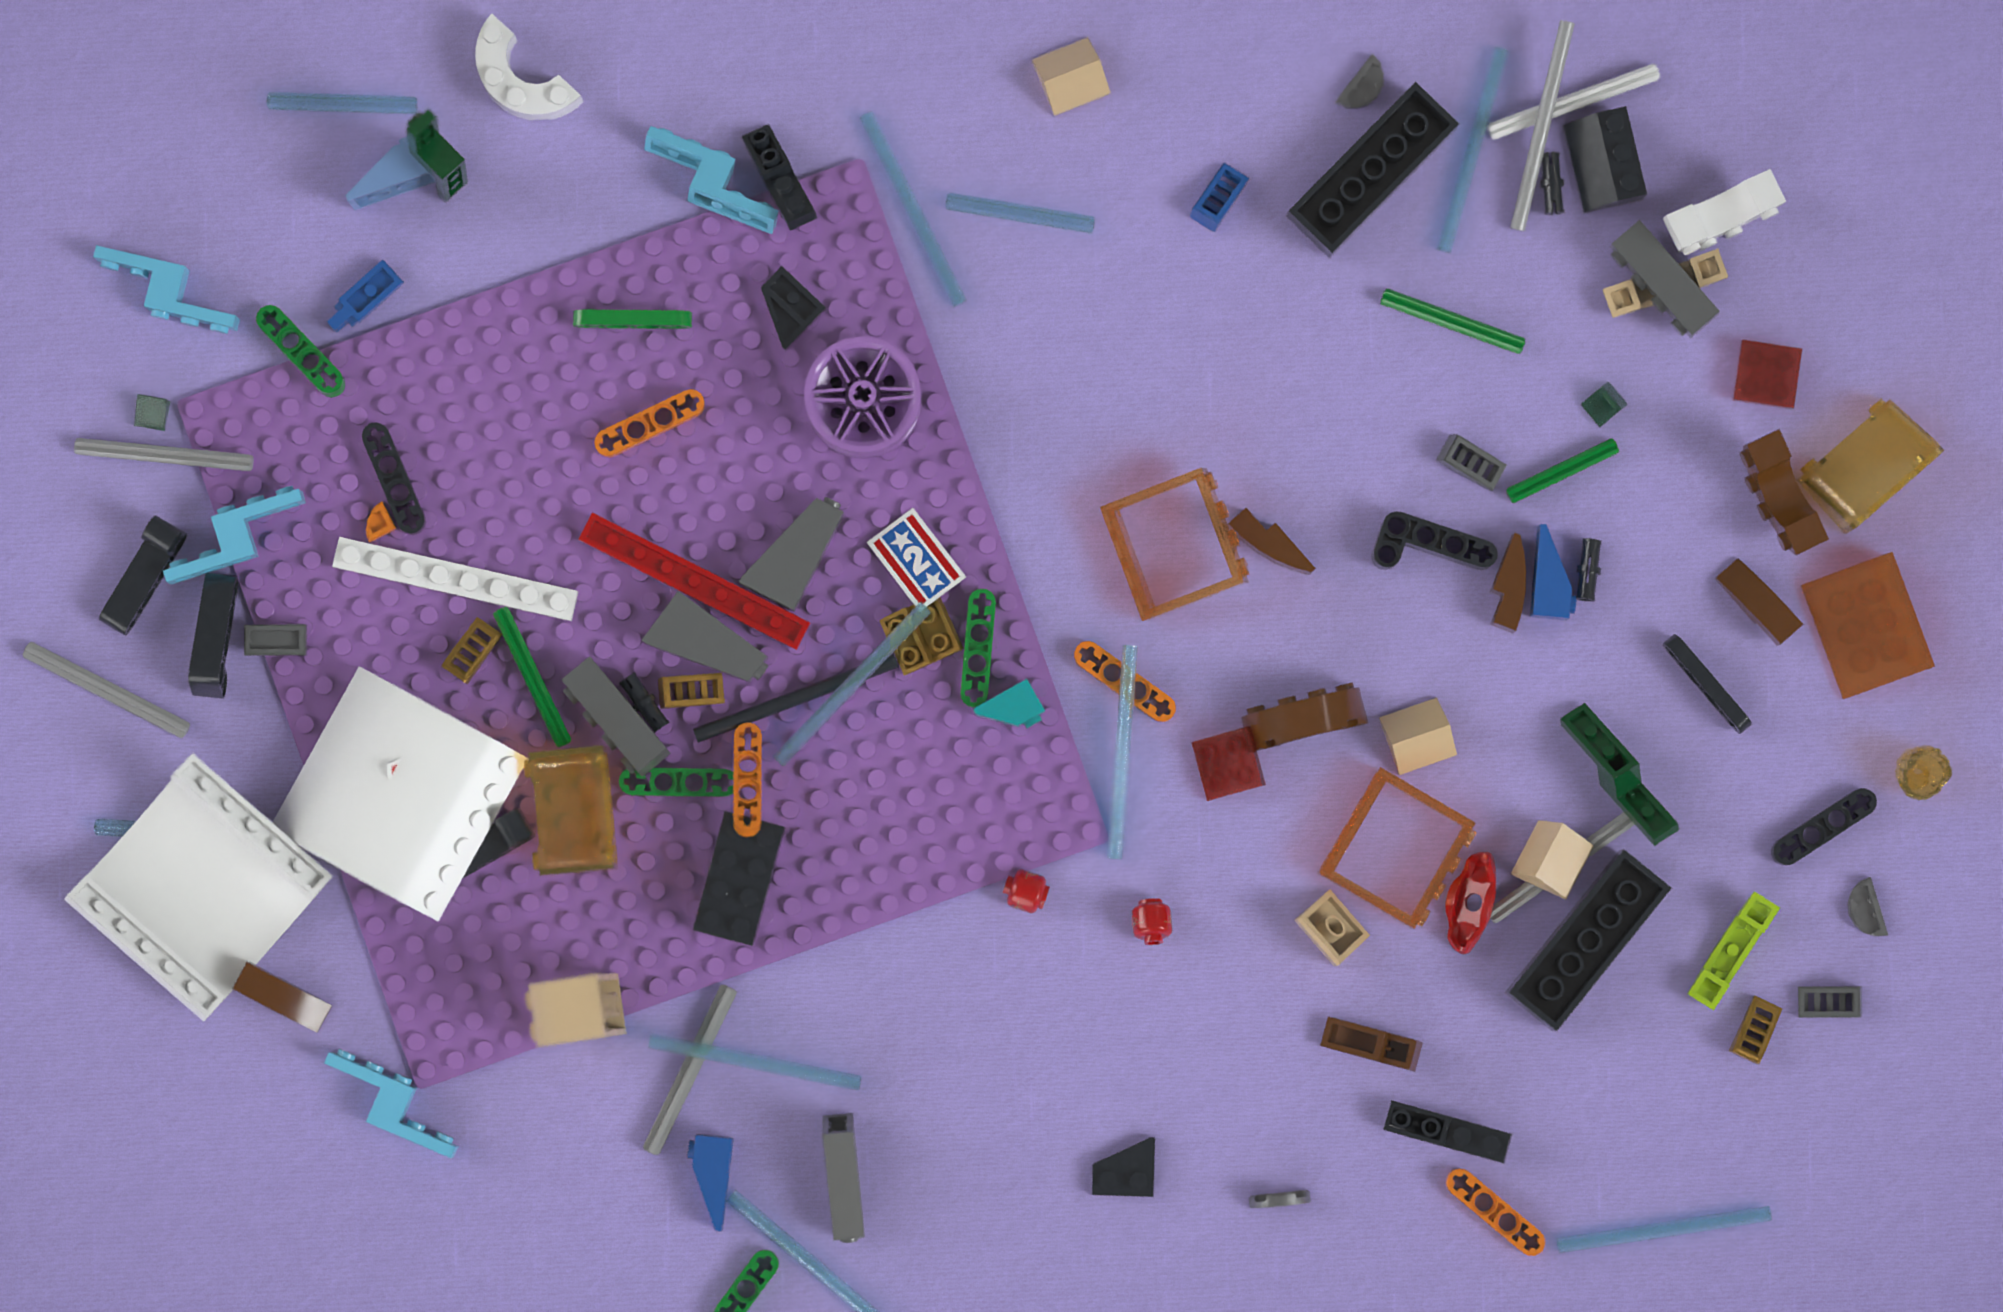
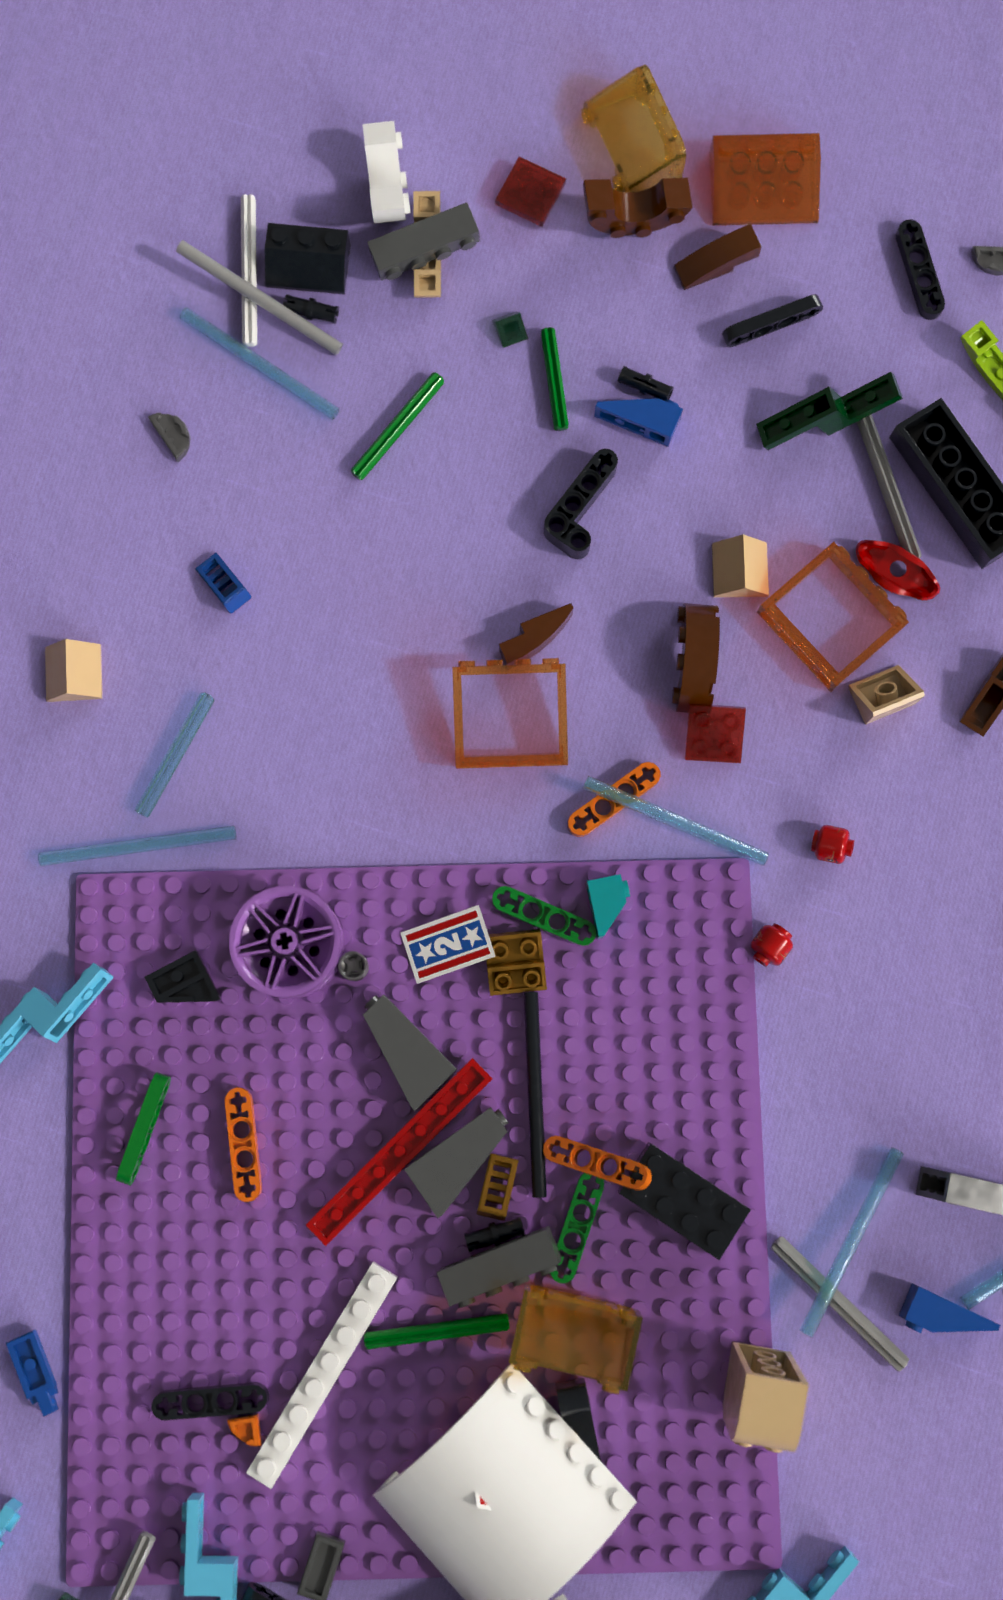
camera: 65 degrees left, 5 degrees down
green beam [256,305,346,398] -> none
pearl gold slope [441,617,502,684] -> none
black slope [741,124,817,231] -> none
clear light blue piece [773,602,931,767] -> none
black brick [1286,82,1459,259] -> none
dark grey slope [1436,434,1507,491] -> none
reddish brown slope [1490,533,1526,633] -> none
tan slope [1511,820,1594,899] -> none
clear yellow hair [1895,745,1952,801] -> none
none -> flat silver wheel [338,951,369,981]

